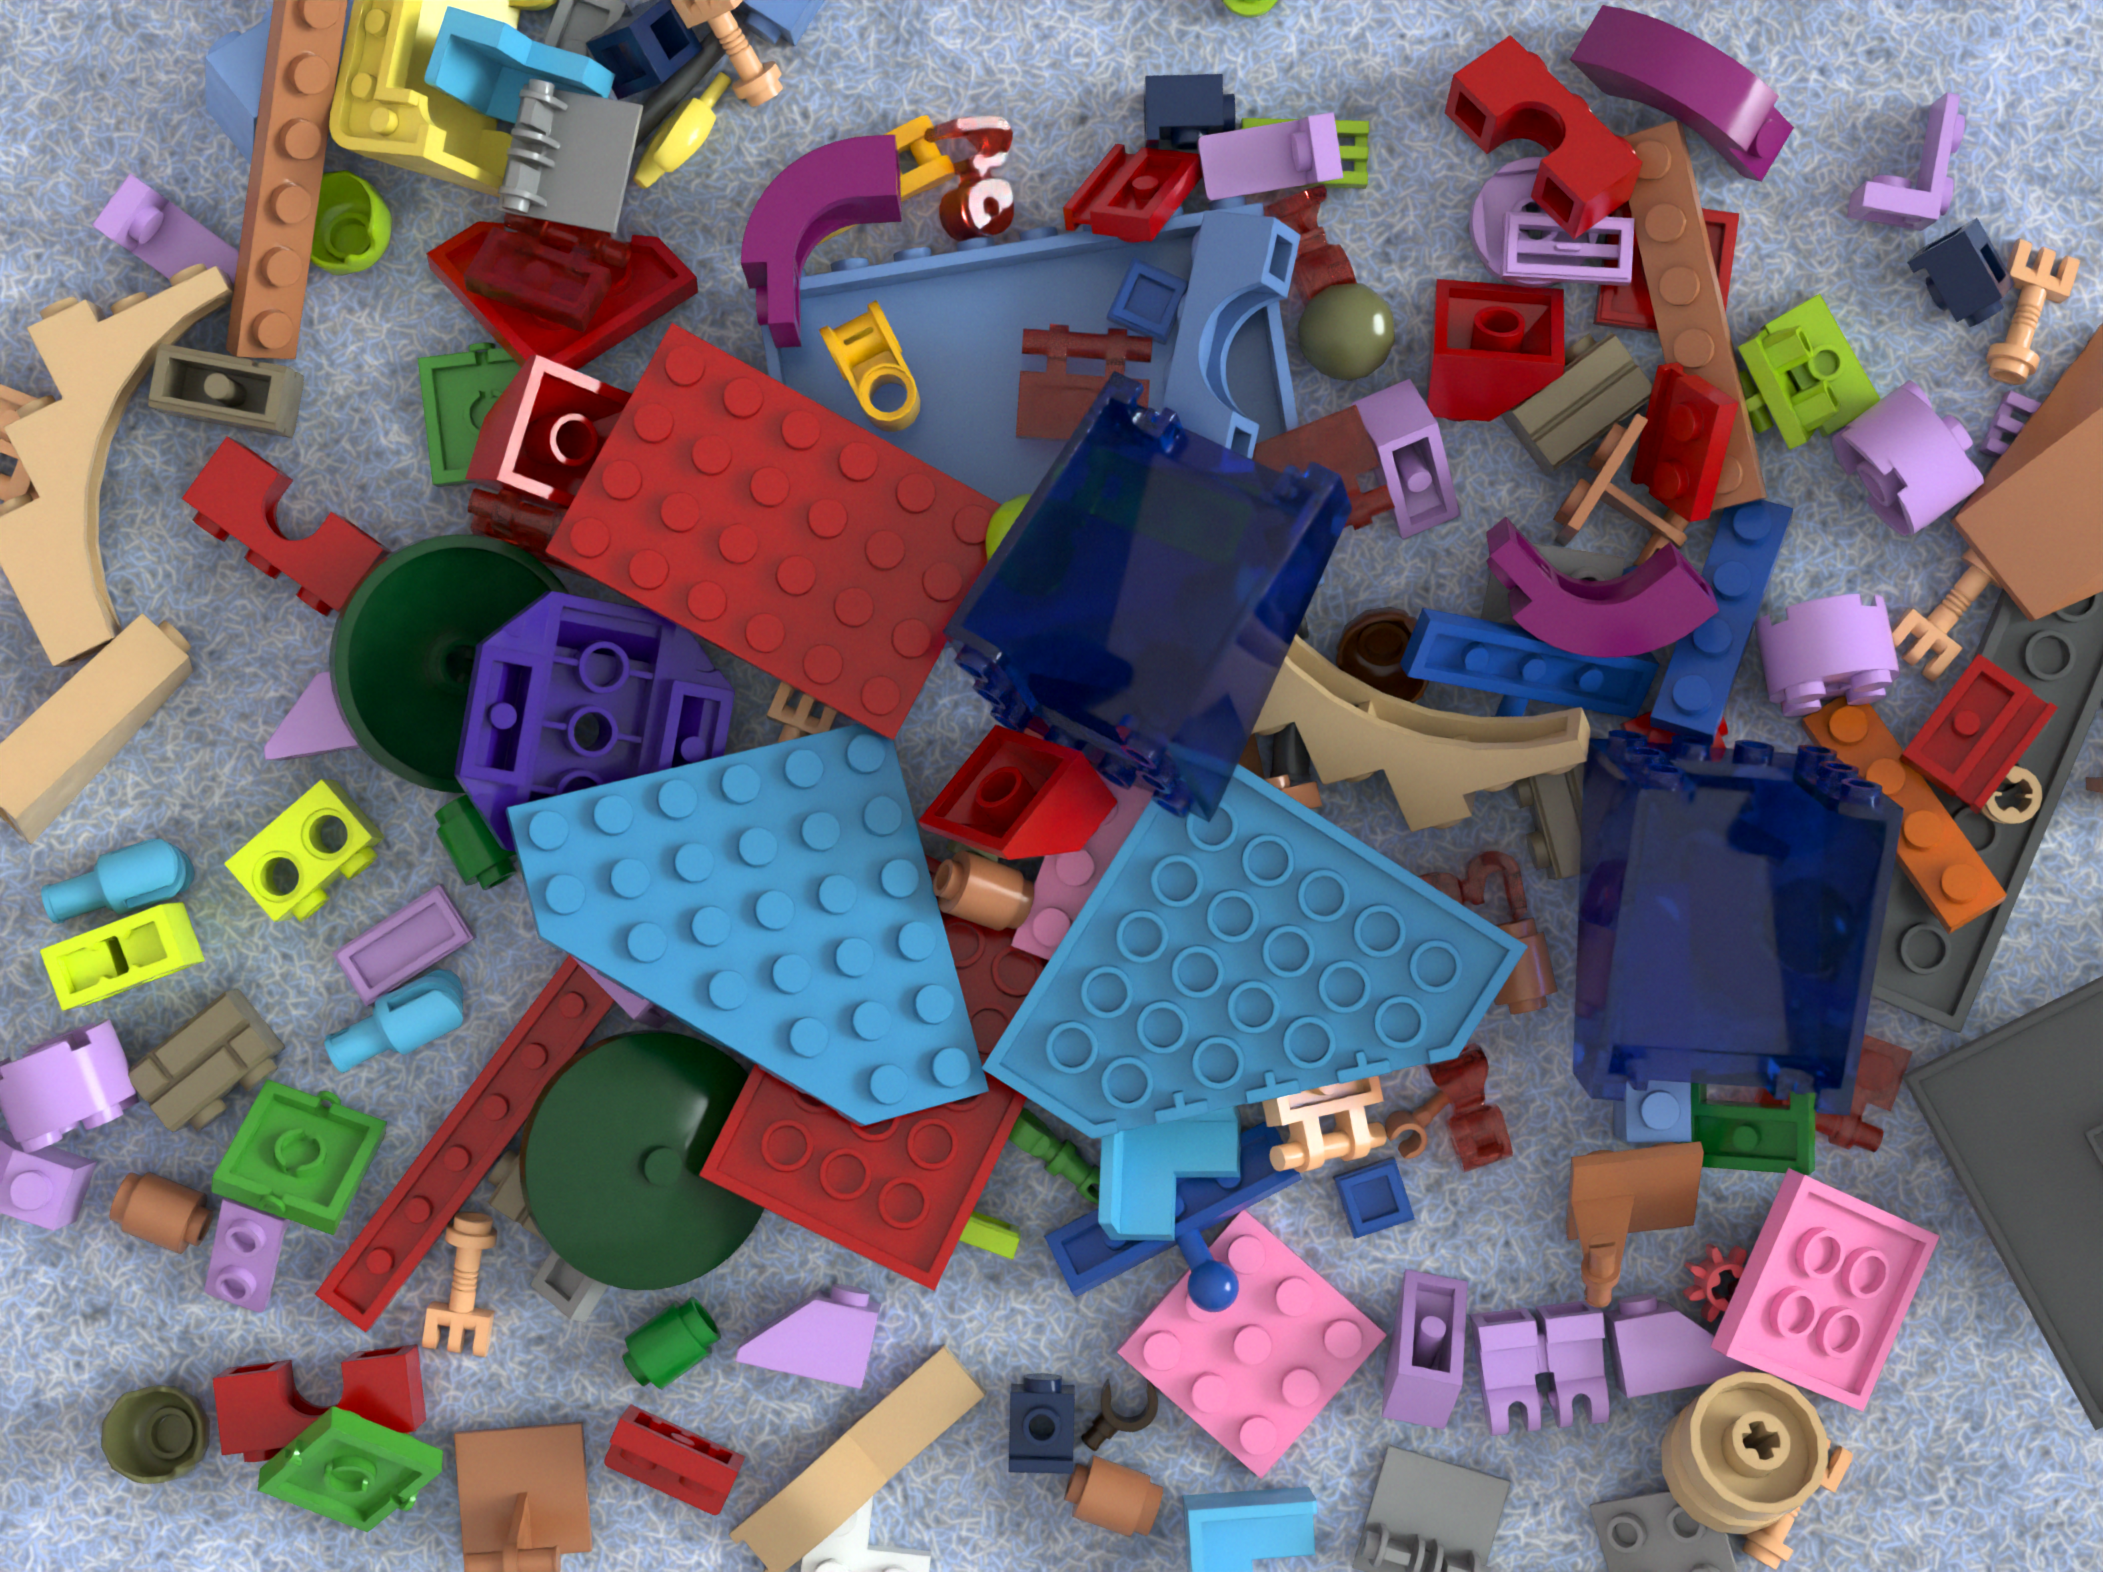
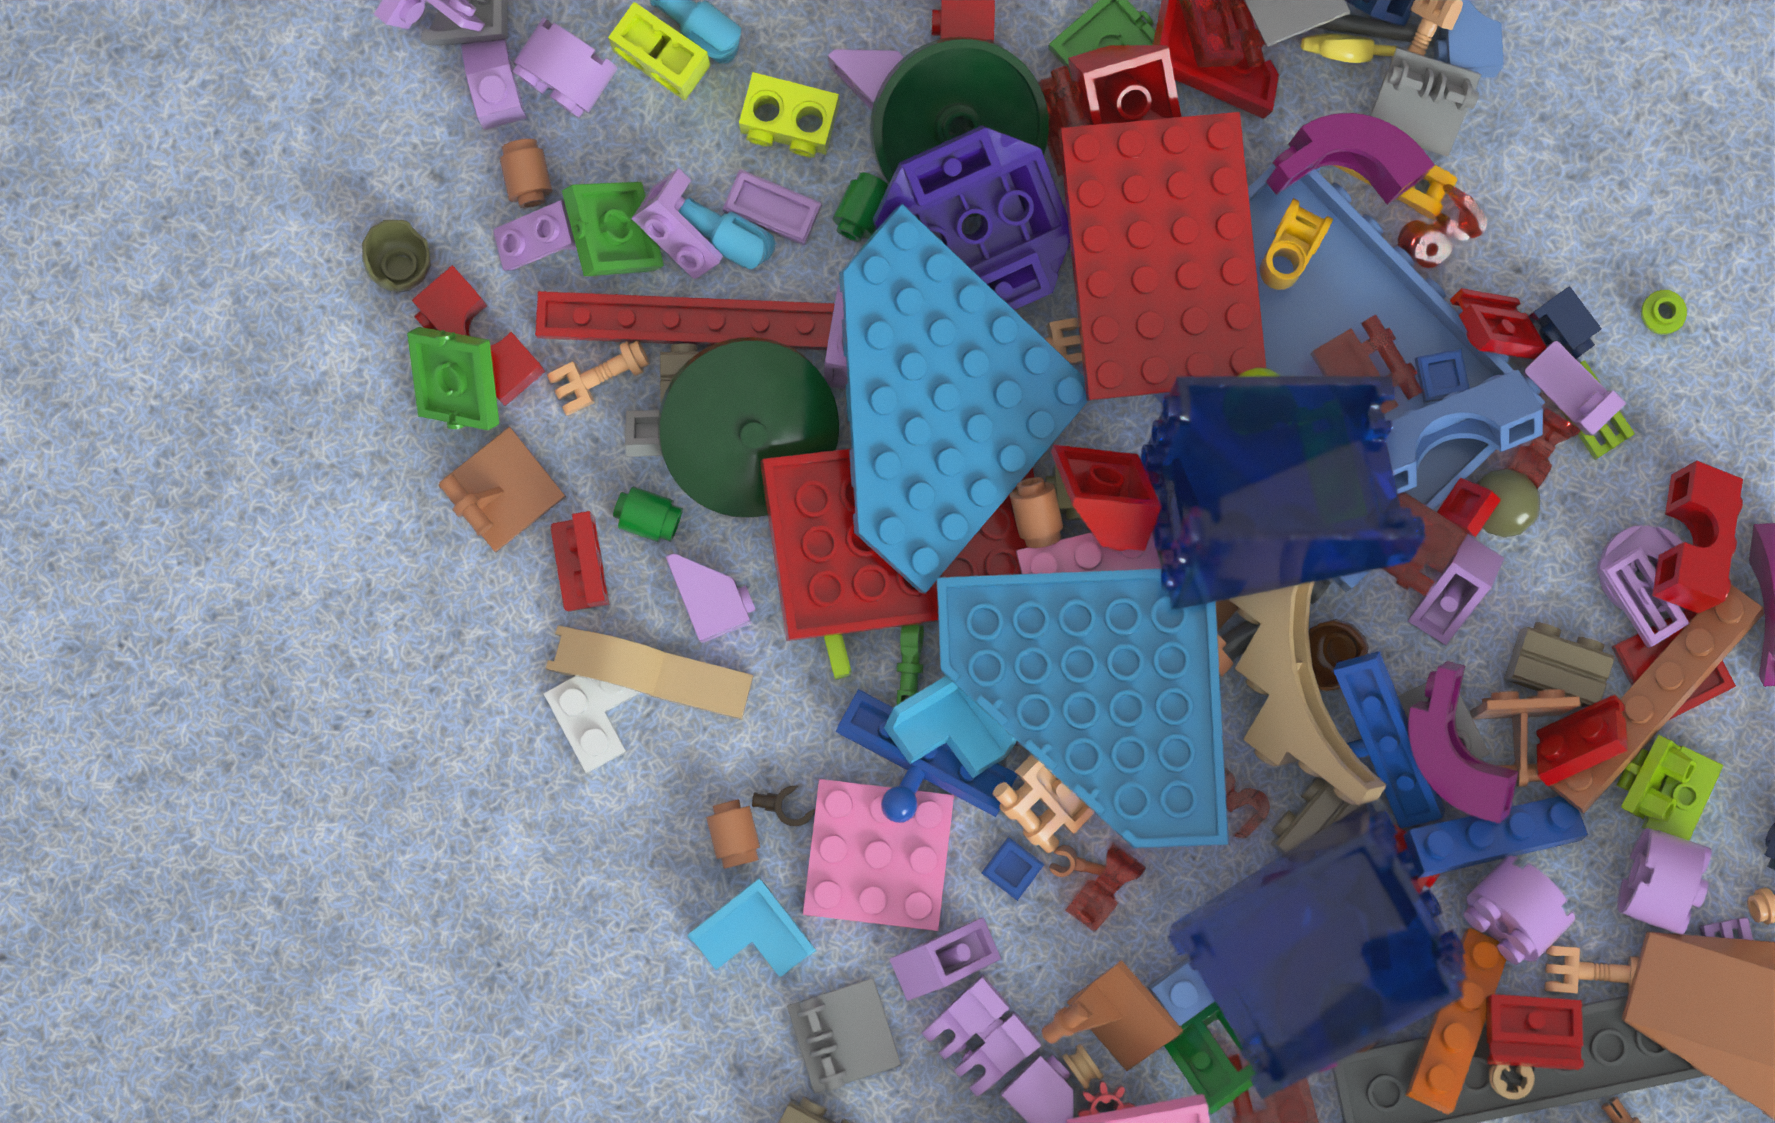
camera: 60 degrees right, 5 degrees down
dark tan brick [128,989,285,1133] -> none
dark blue brick [1008,1373,1075,1474] -> none
red slope [1426,279,1565,422] -> none
nougat brick [1494,917,1558,1015] -> none
none -> lavender bracket [631,168,723,279]
none -> tan bush [1062,1043,1104,1090]
none -> light grey hinge [1370,47,1481,157]
none -> red plate [1435,477,1501,537]

